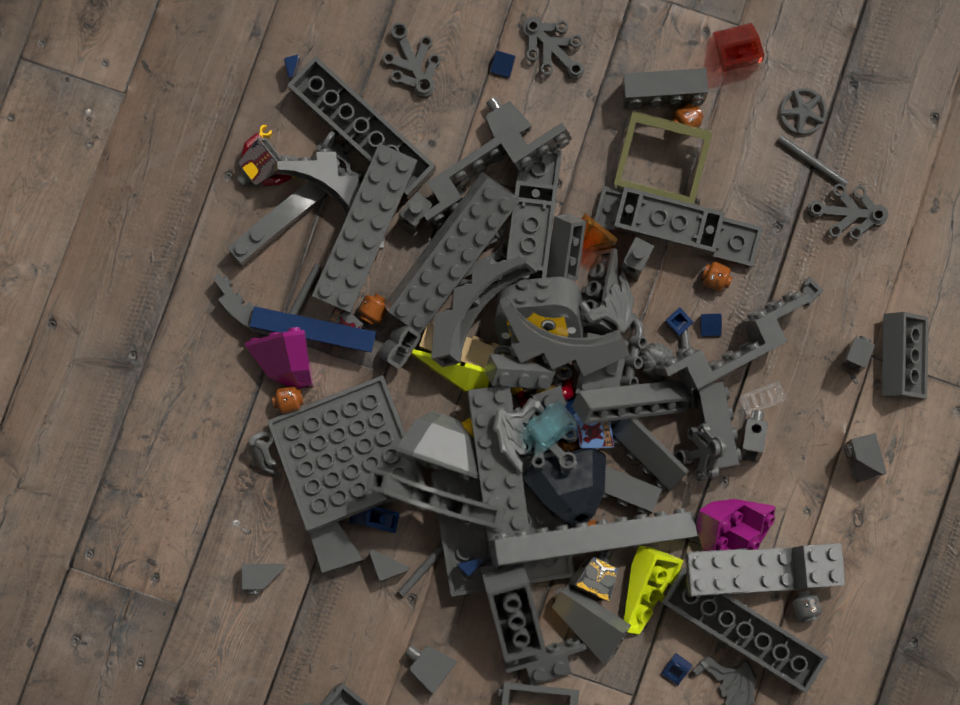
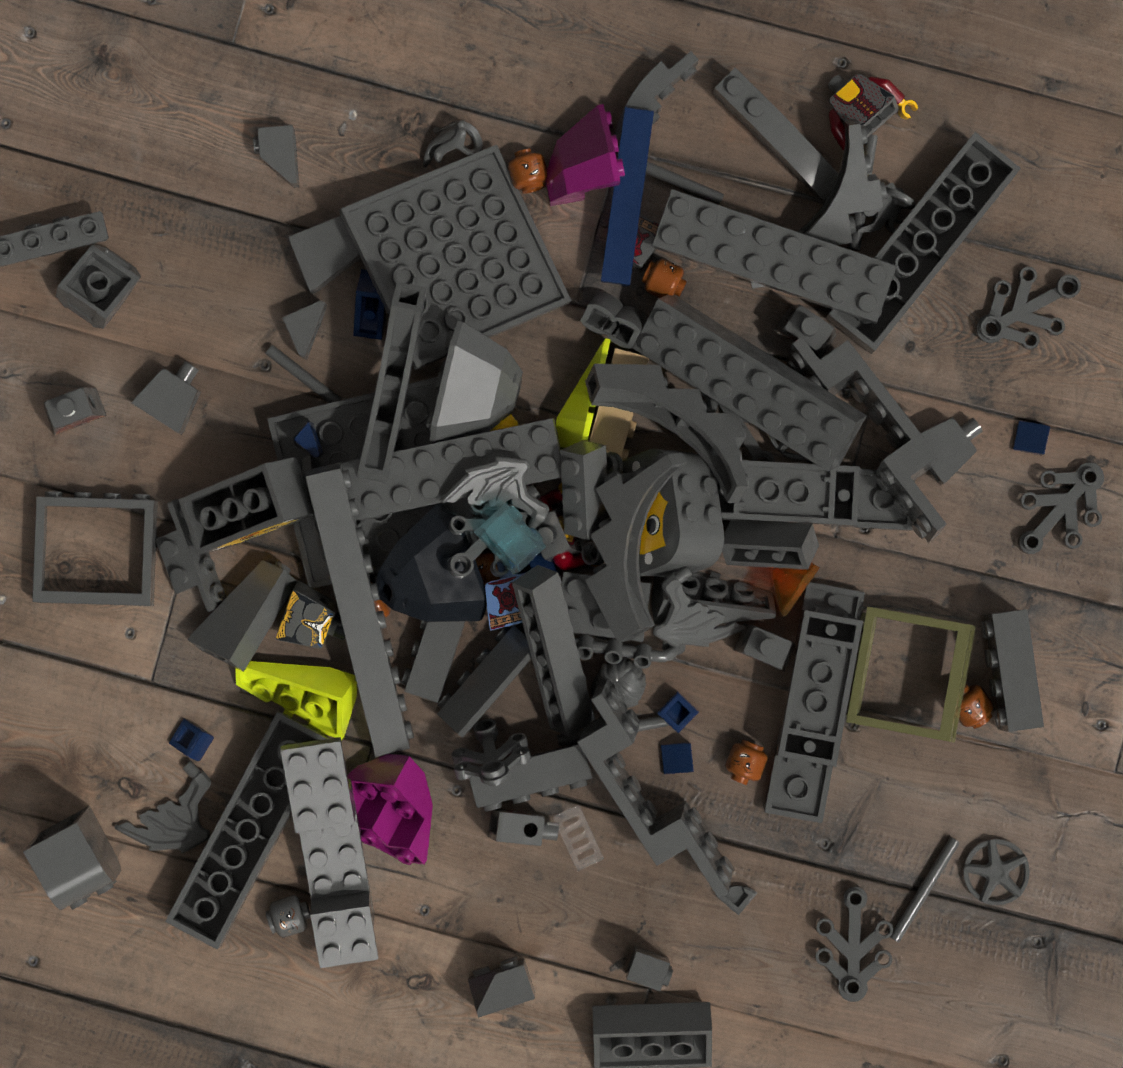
camera: 85 degrees right, 5 degrees up
dark blue slope [284,54,300,81] -> none
clear red slope [712,23,765,72] -> none

